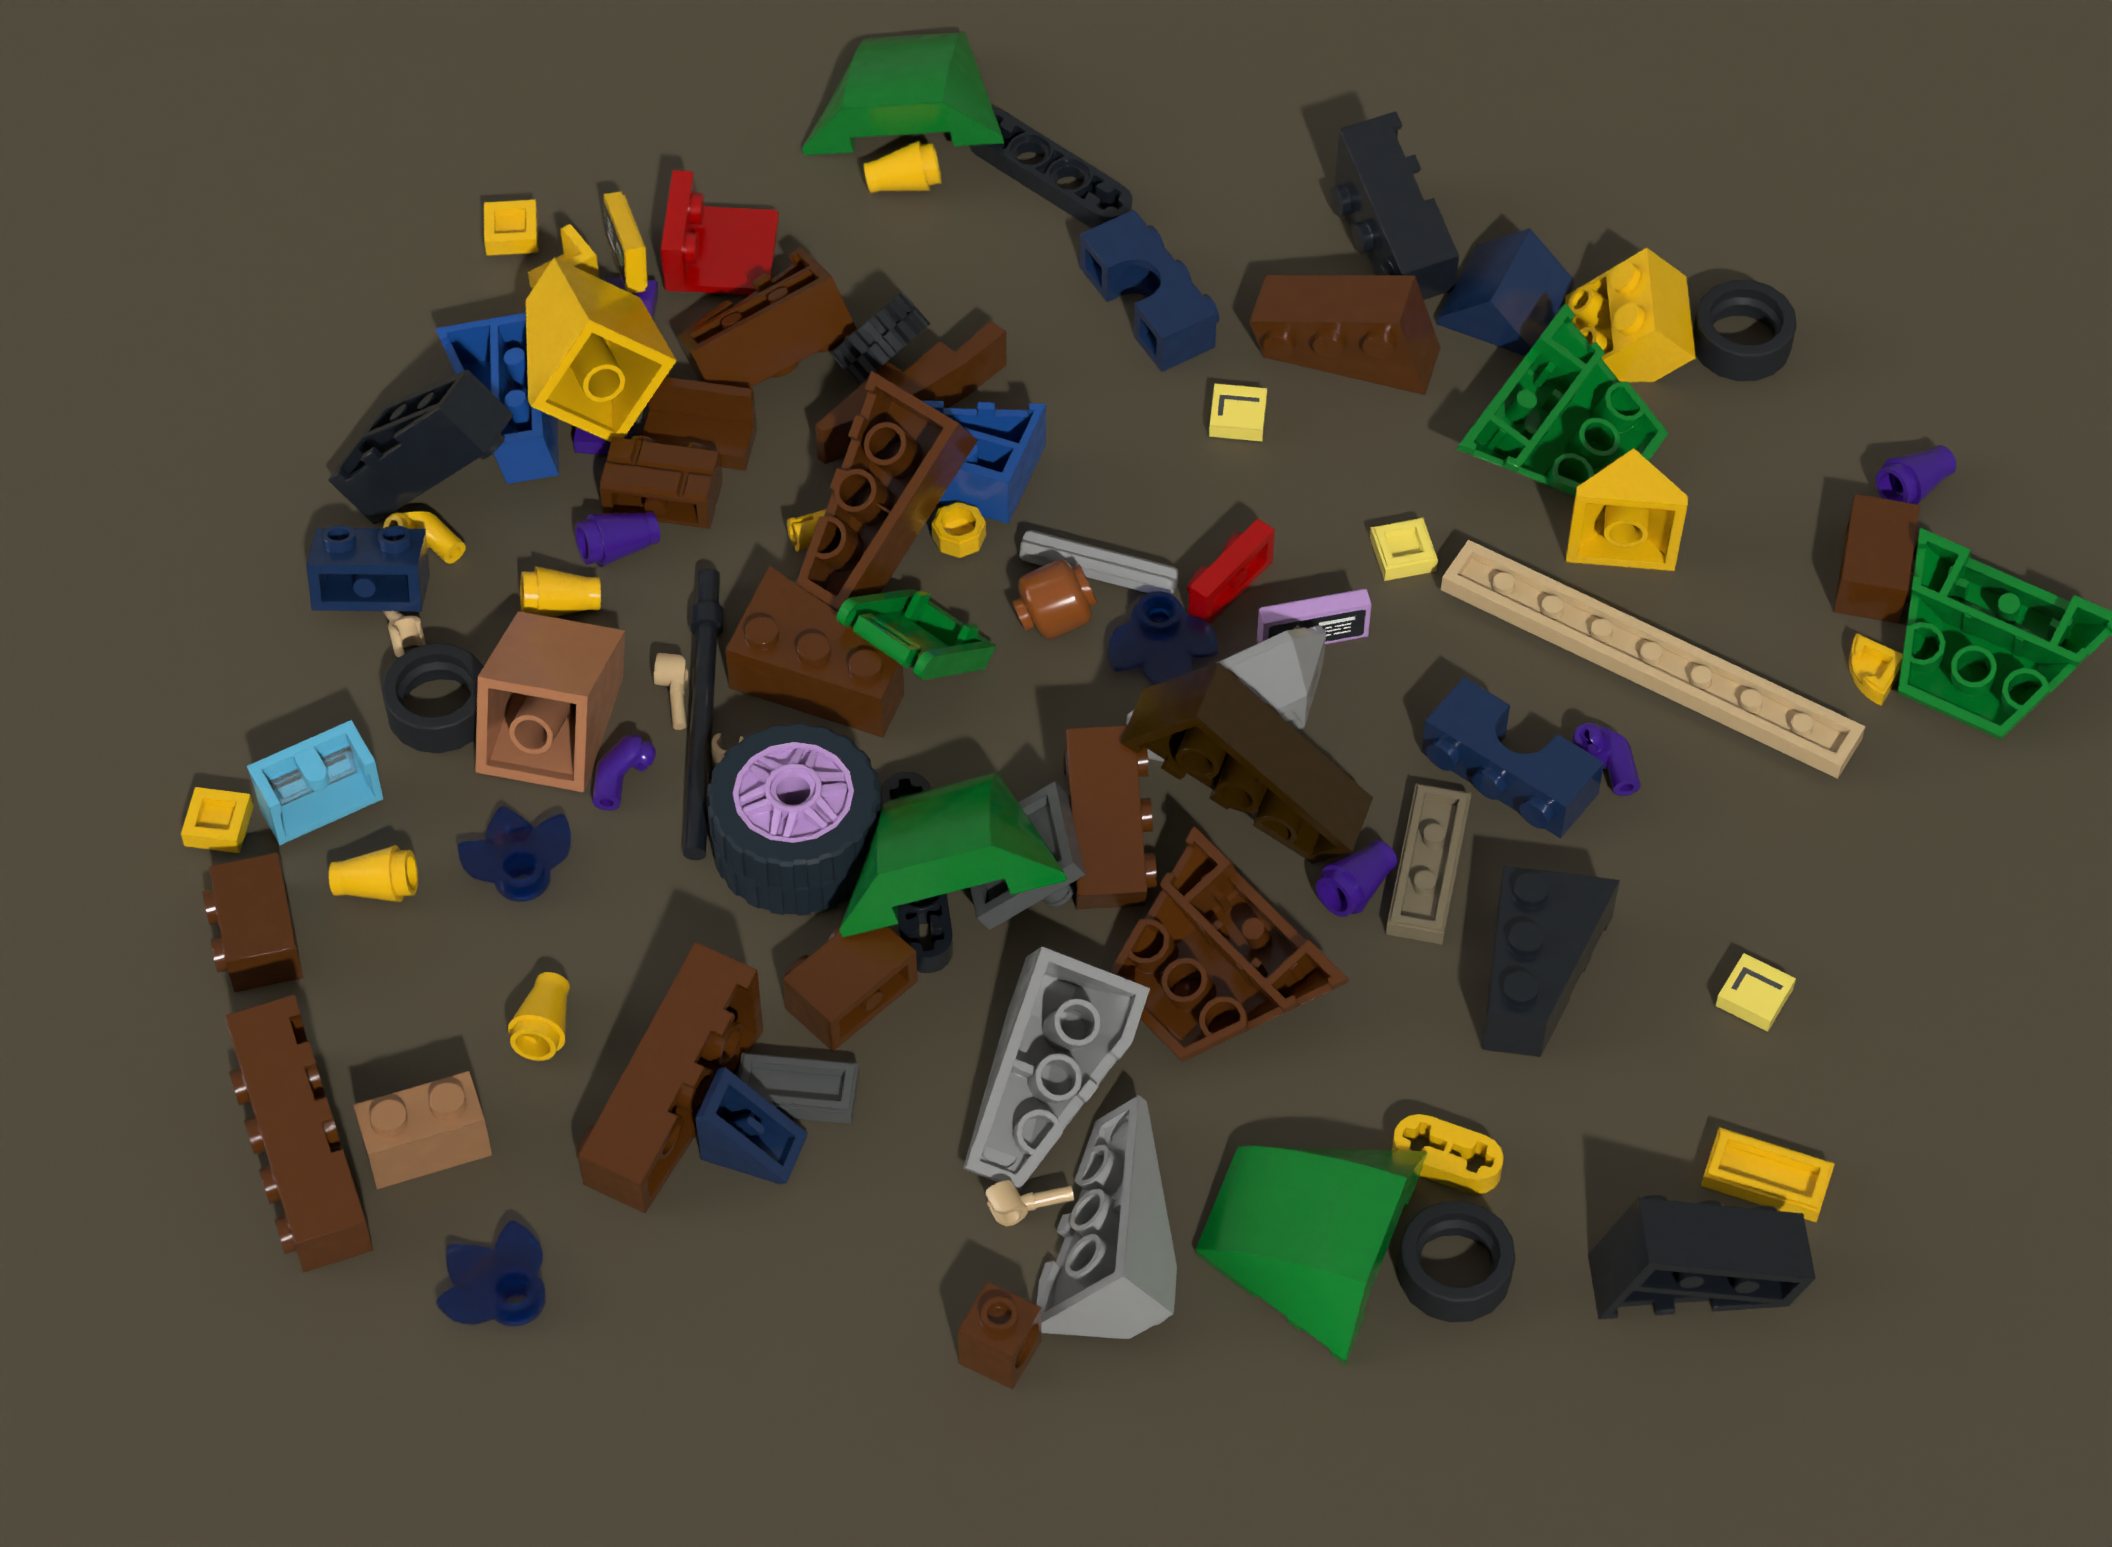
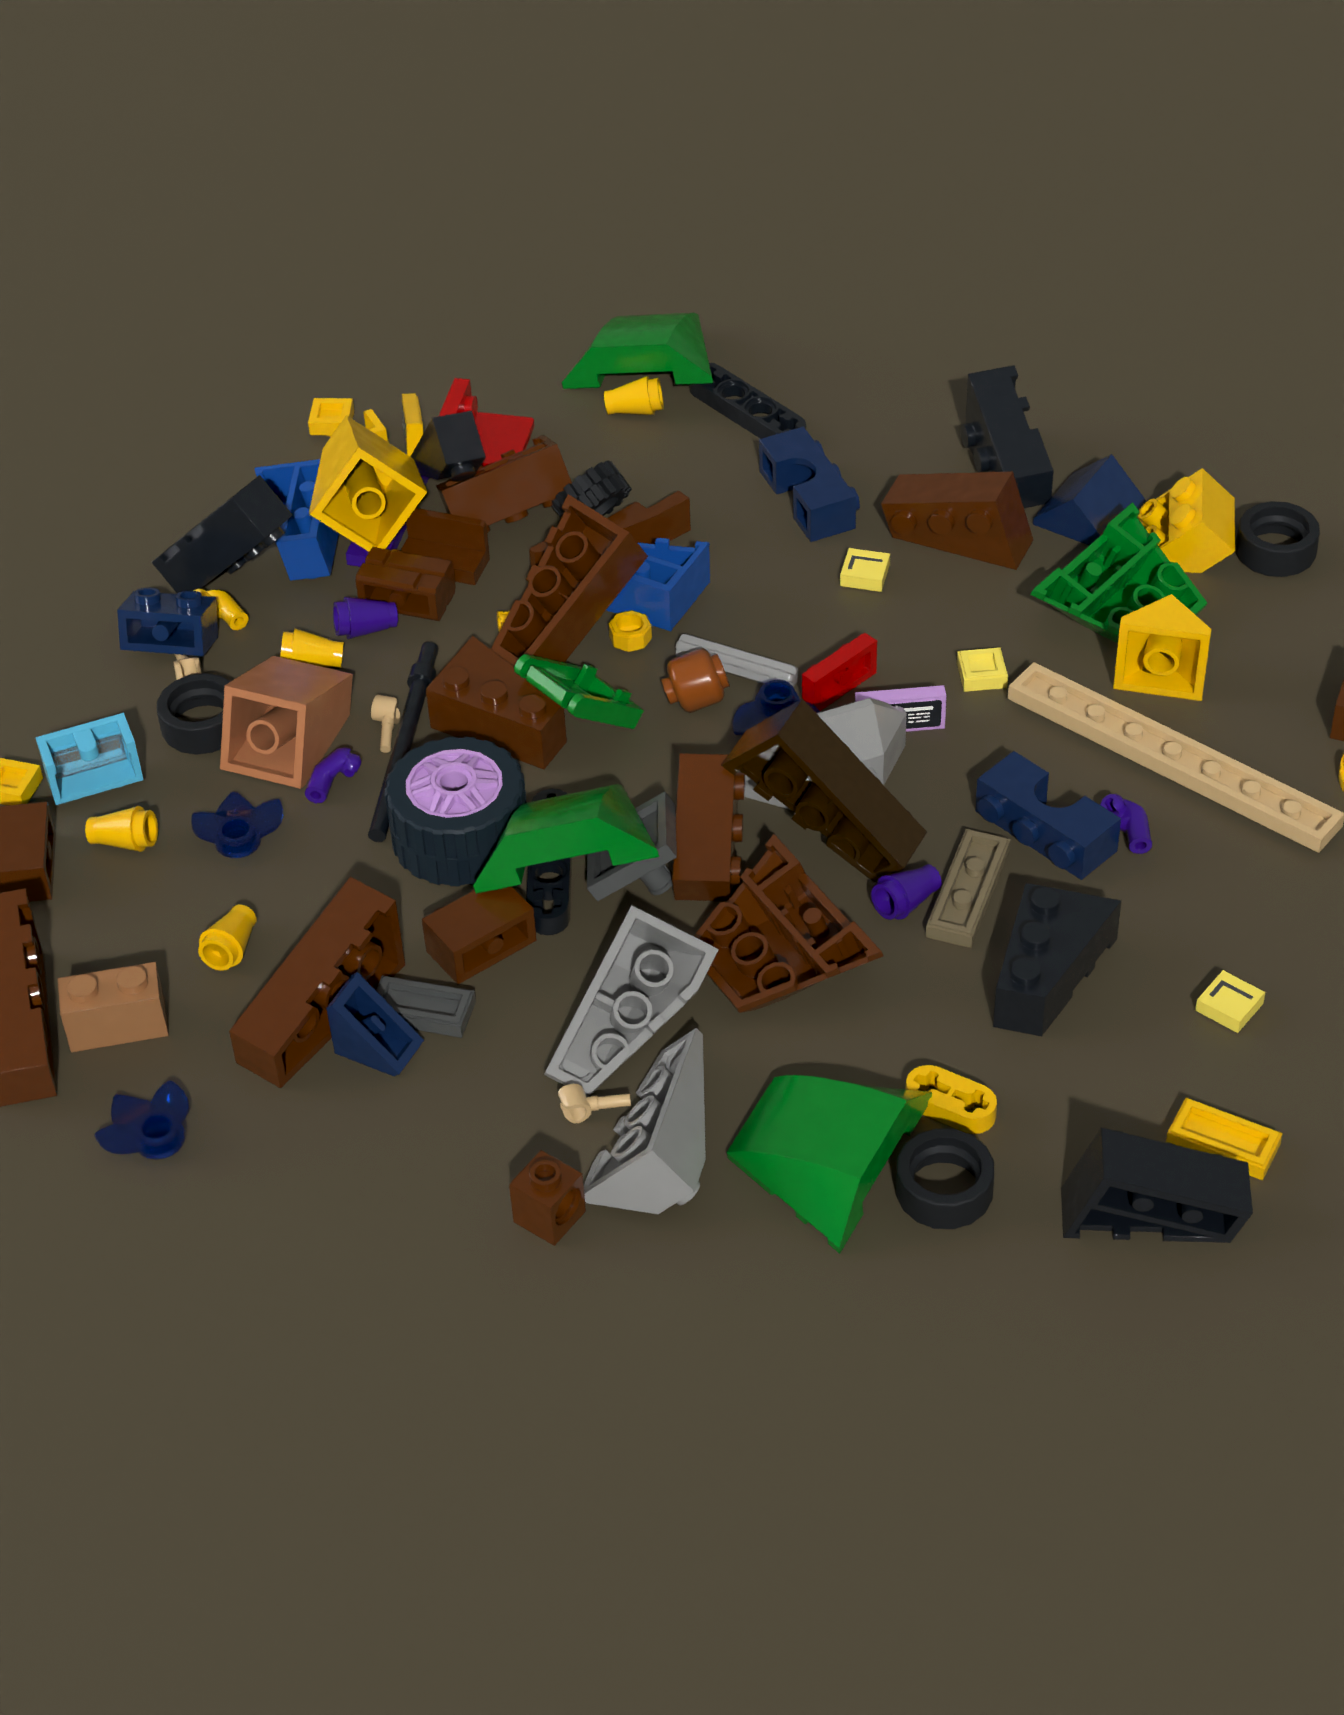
camera: 10 degrees right, 10 degrees down
none -> black slope [410,411,486,481]

